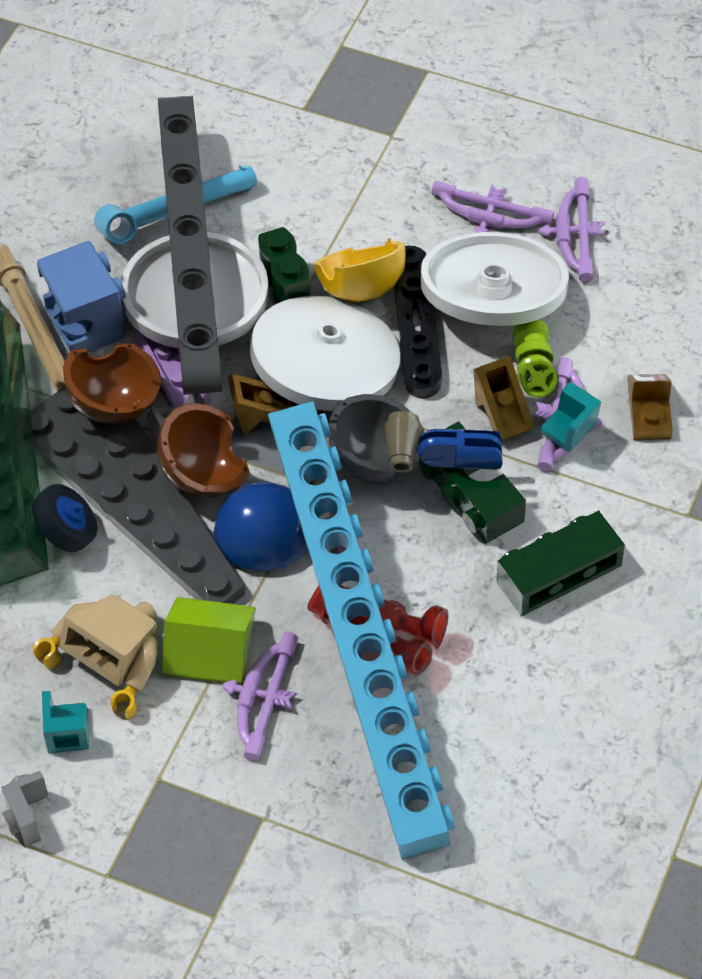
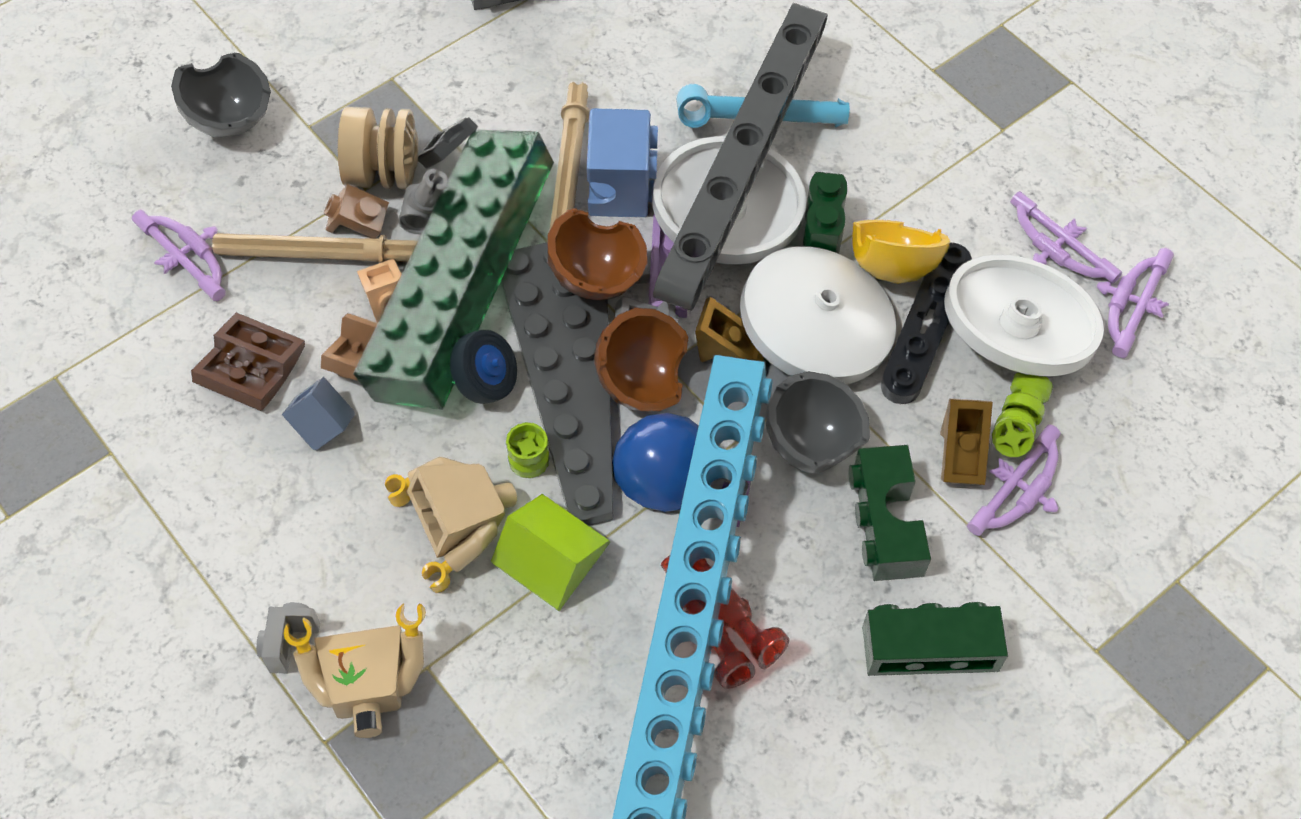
camera: 25 degrees right, 5 degrees up
teal panel [42,691,89,753] -> none
lavender piece [223,632,299,762] -> none
dark tan cone [384,411,423,472] -> none
blue arm [417,429,503,470] -> none
teal panel [540,381,601,452] -> none
pearl gold slope [627,374,673,440] -> none
none -> tan torso [284,603,426,738]
none -> lime wheel [506,422,550,478]

